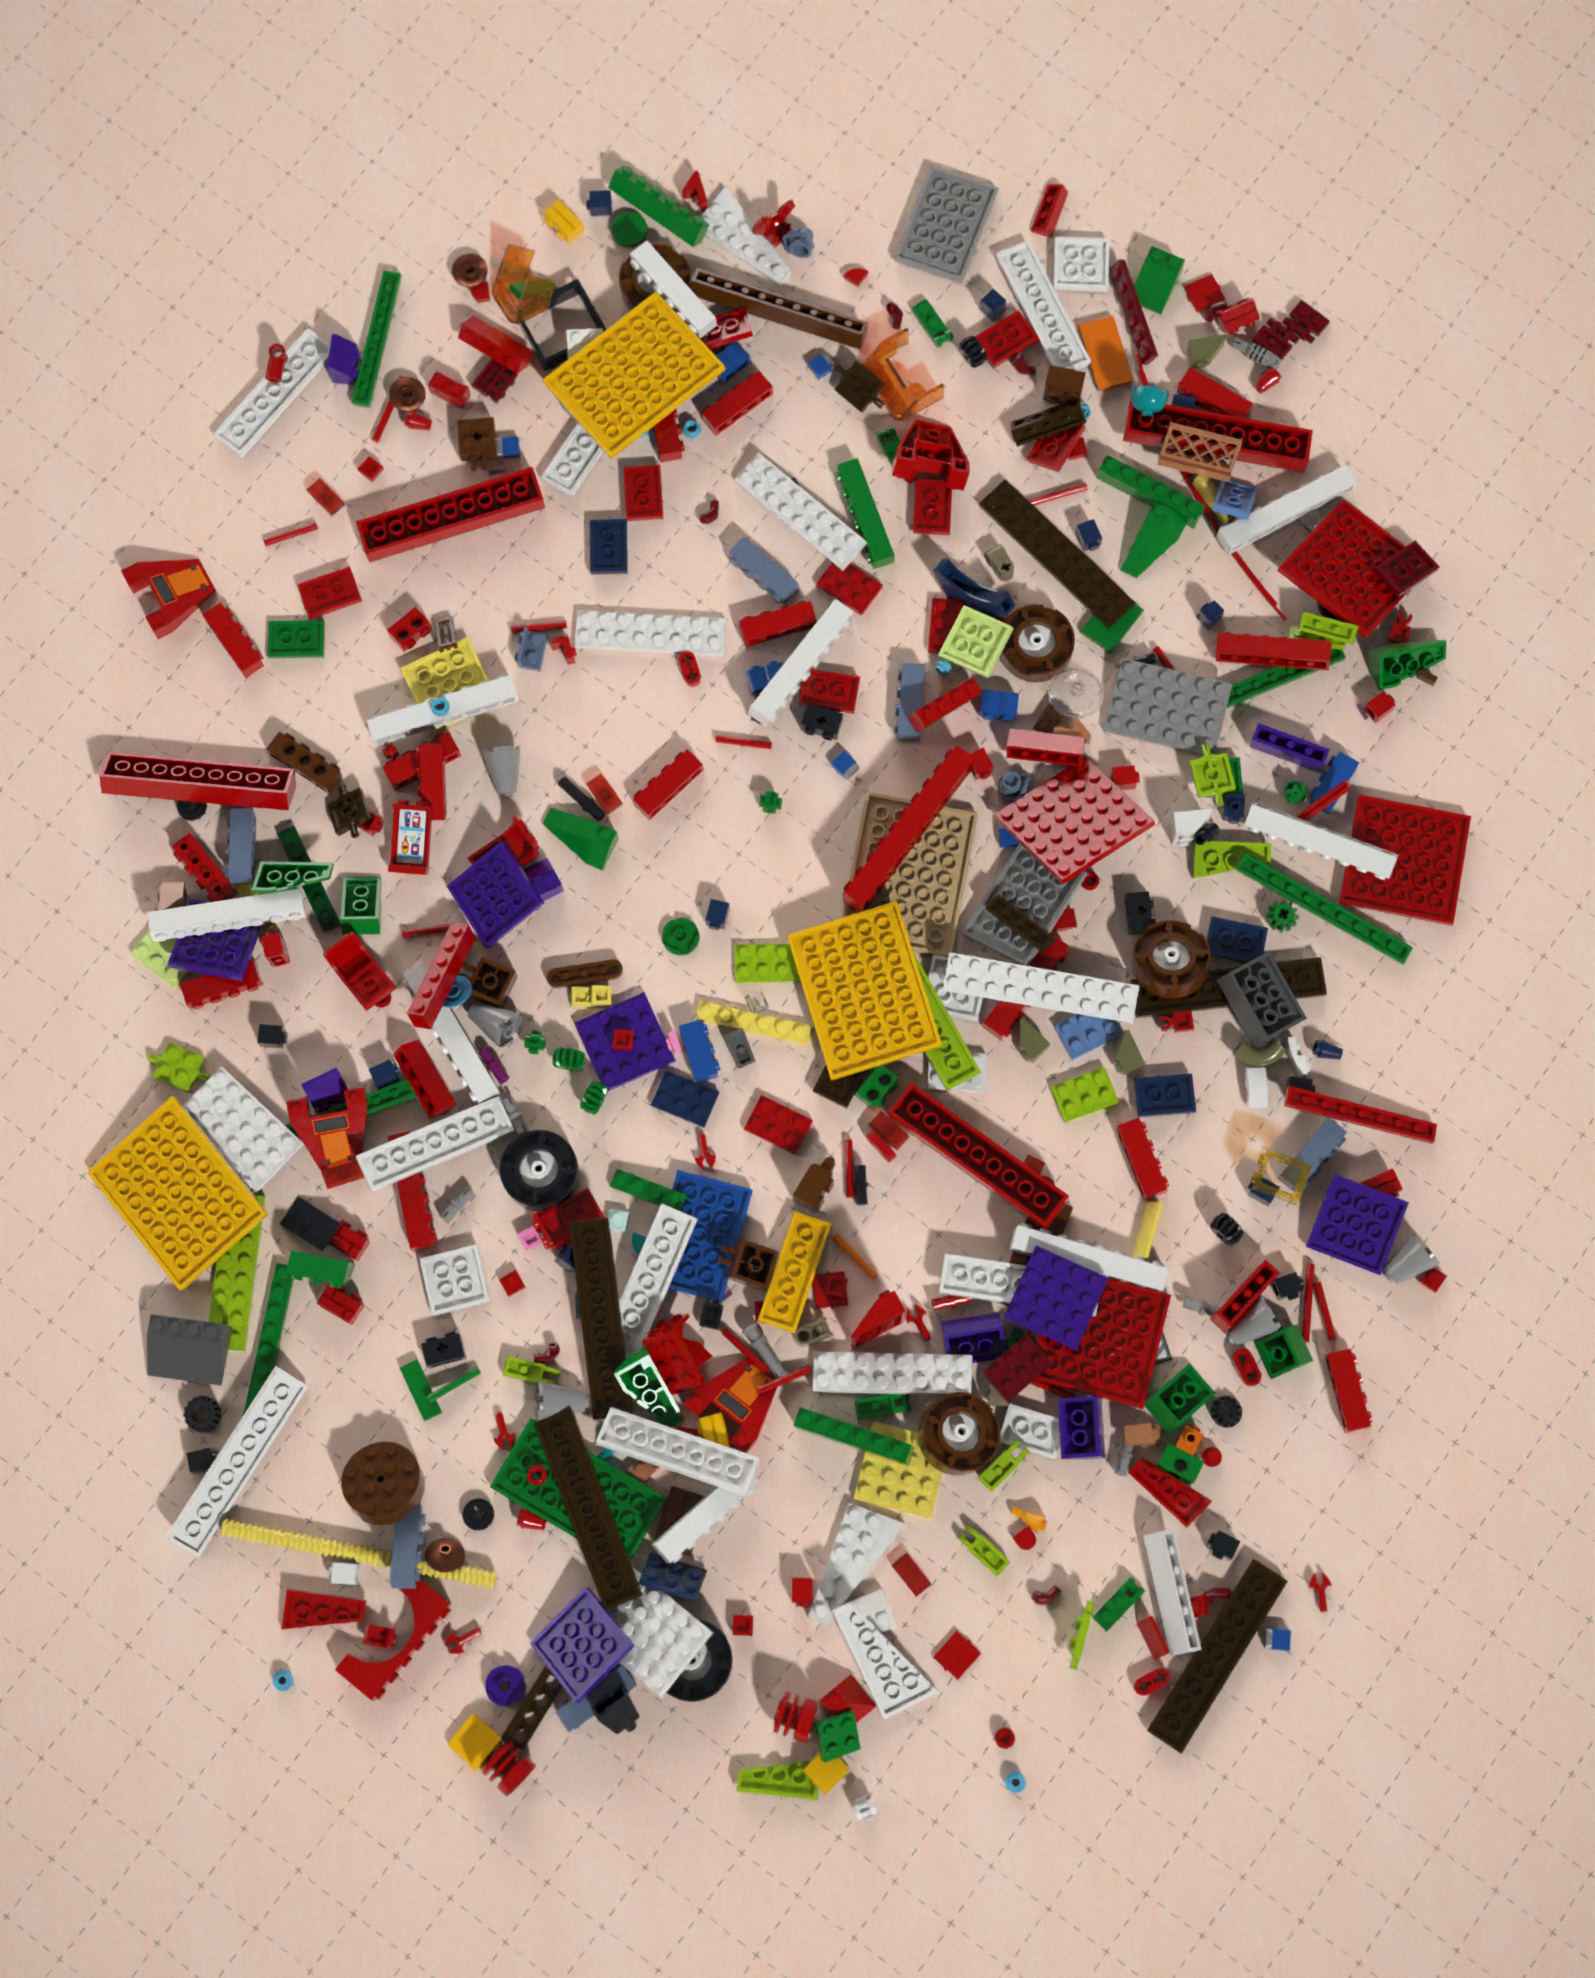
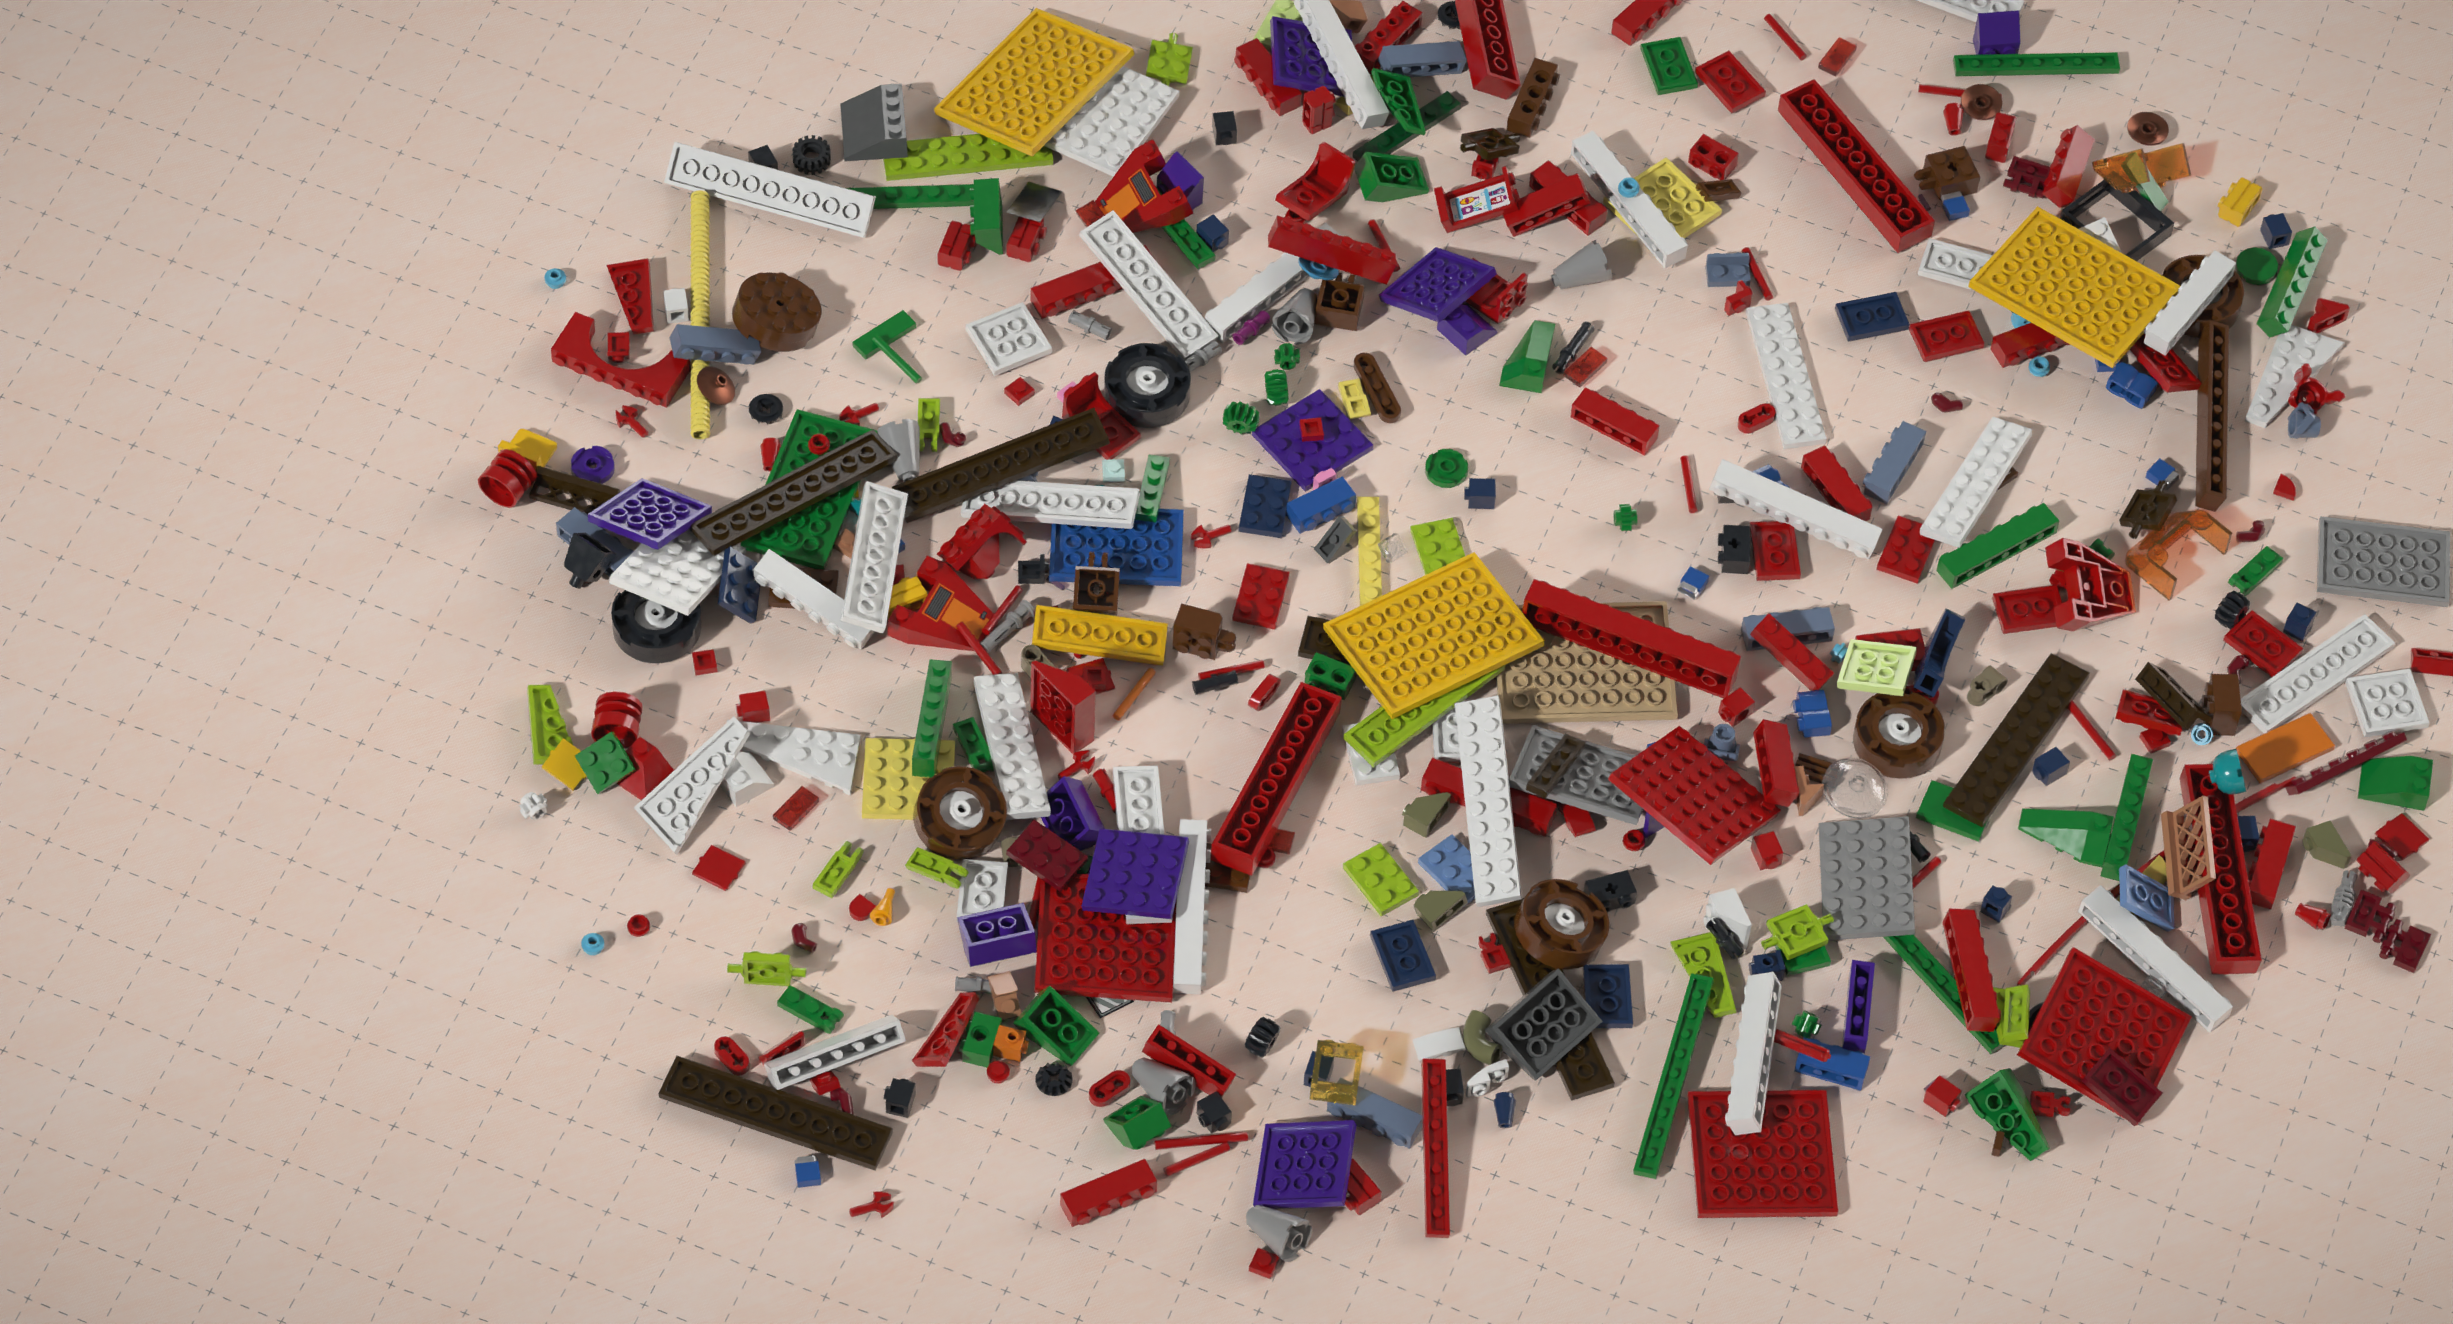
camera: 70 degrees right, 20 degrees down
red plate [357,456,384,482] -> none
red plate [382,742,399,759] -> none
red brick [393,1039,456,1119] -> none
black brick [421,1332,467,1369] -> none
red tile [471,282,491,302] -> none
green wedge [614,1347,685,1427] -> none
red brick [702,371,773,436] -> none
clear red plate [868,1111,910,1151] -> none
red brick [1116,1118,1169,1201] -> none
light yellow slope [1132,1201,1163,1261] -> none
green gear [1266,900,1299,933] -> none

